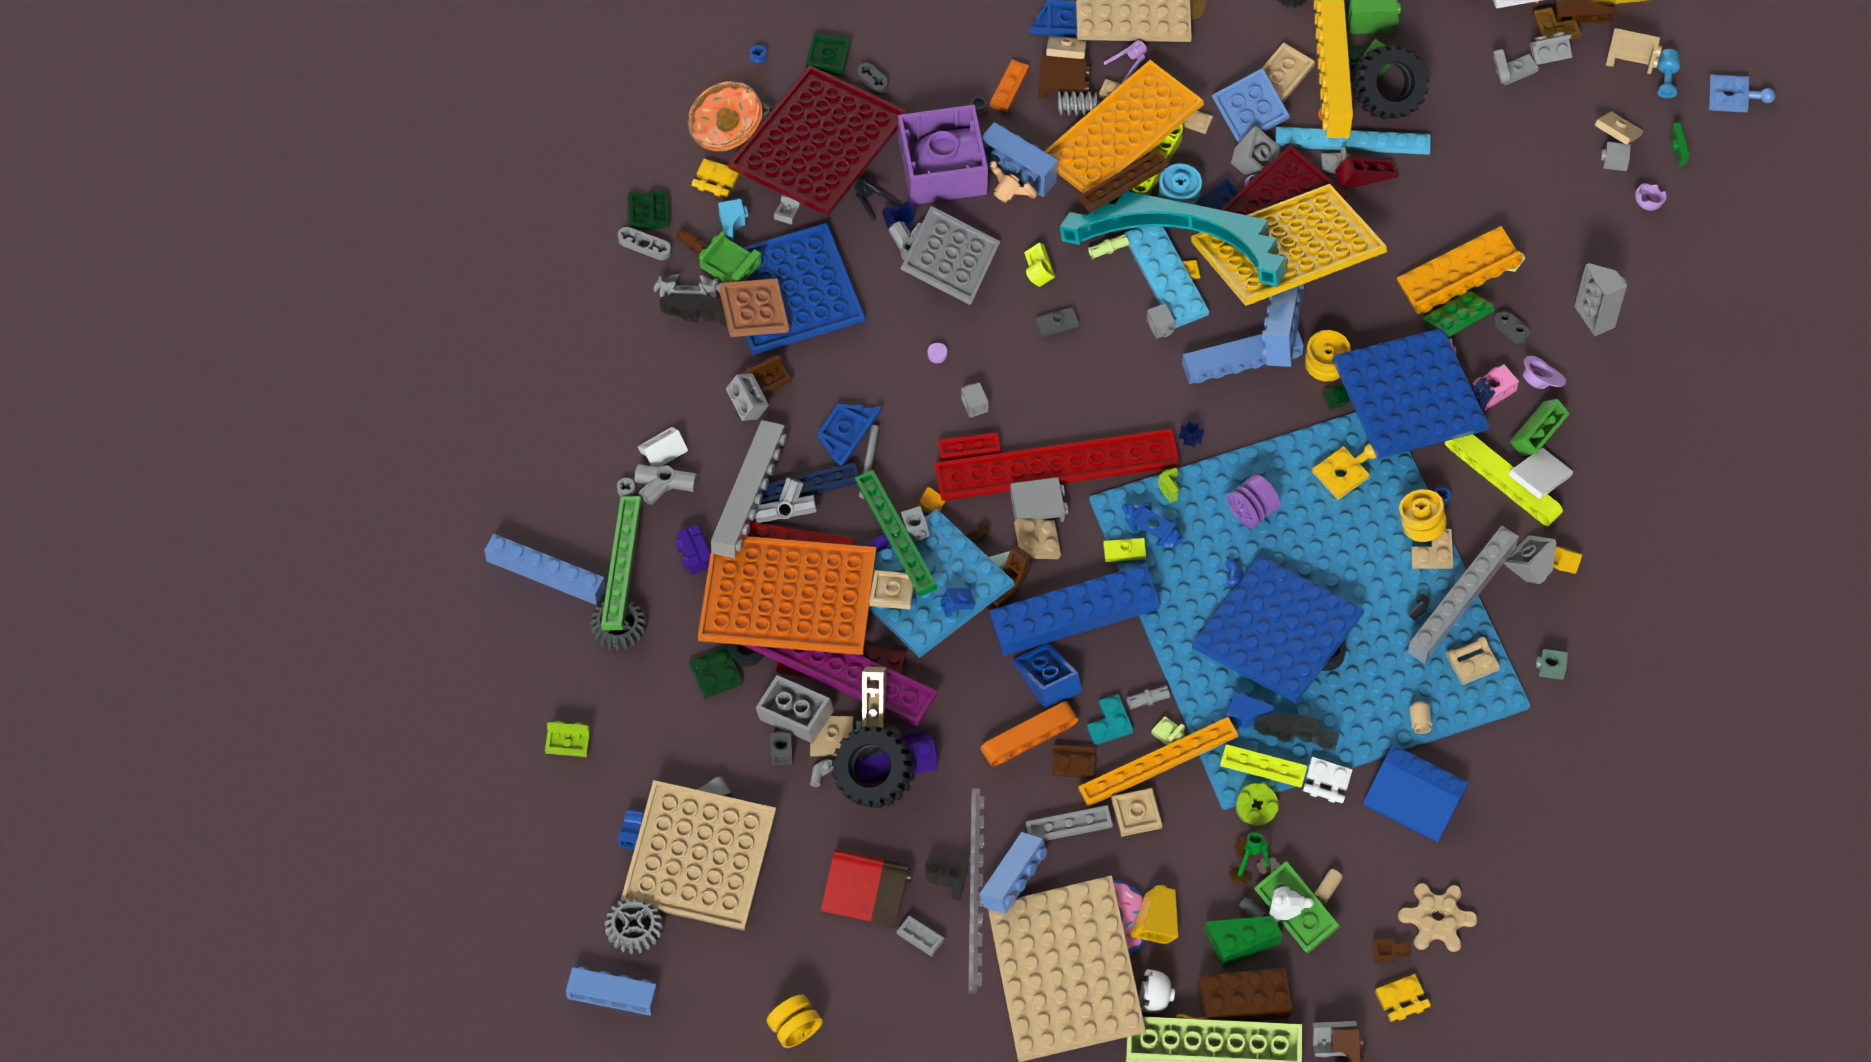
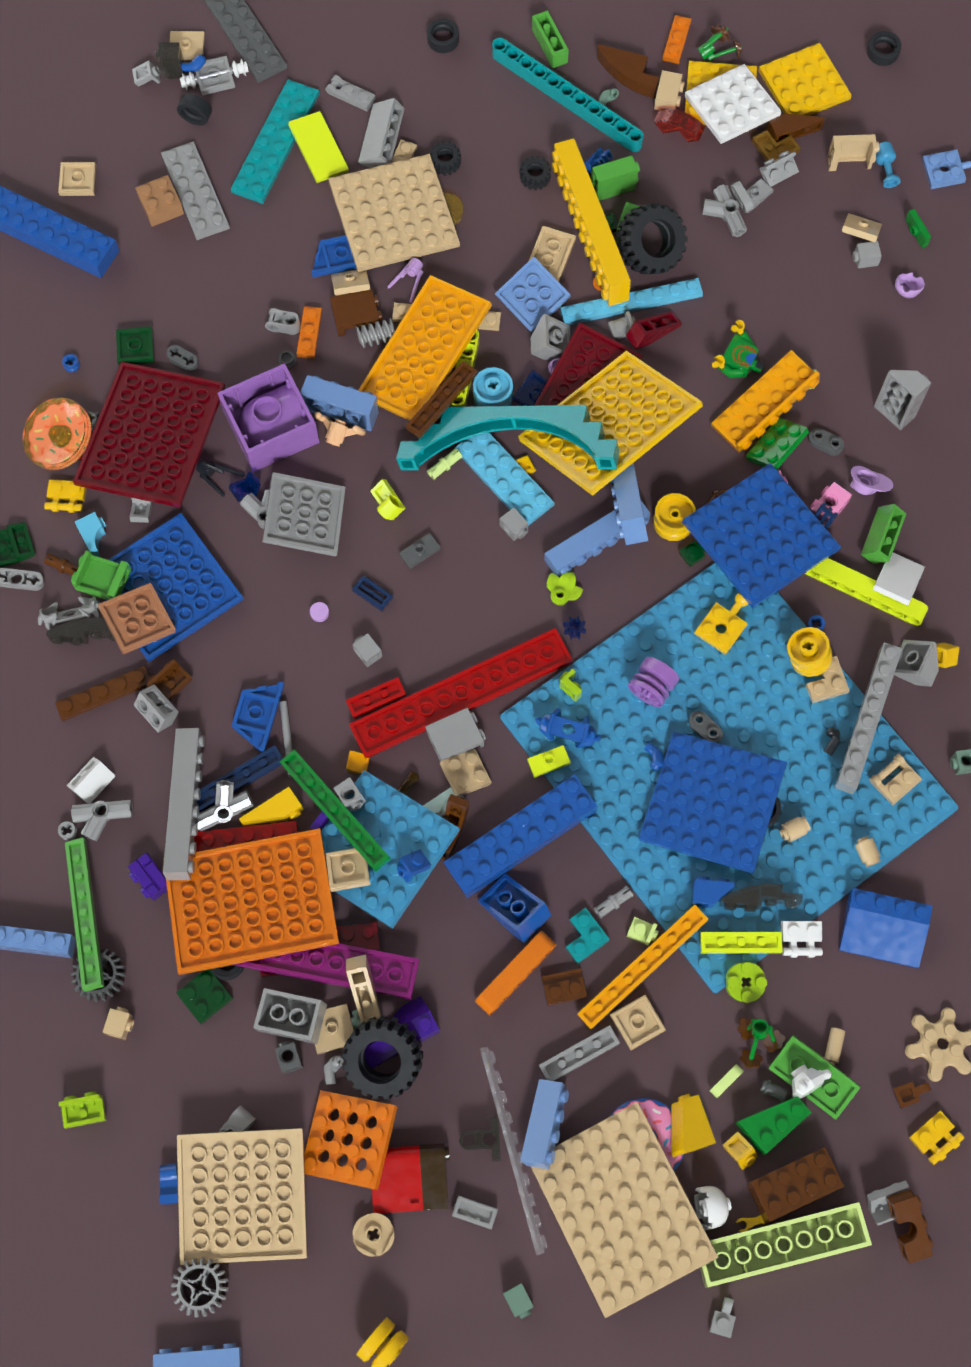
camera: 15 degrees left, 10 degrees up
none -> reddish brown plate [55,666,150,721]
none -> tan brick [103,1007,134,1040]
none -> yellow slope [239,787,303,827]
none -> light grey piece [265,308,301,335]
none -> orange piece [304,1090,398,1190]
none -> dark blue tile [352,575,393,612]
none -> tan plate [353,1213,395,1257]
none -> sand green brick [503,1283,534,1319]
none -> lime plate [547,572,583,605]
none -> dark grey plate [689,711,723,743]
none -> light grey piece [702,184,747,237]
none -> yellowish green beam [710,1064,744,1098]
none -> green torso [712,320,765,378]
none -> yellow bracket [723,1132,758,1170]
none -> tan brick [779,816,811,842]

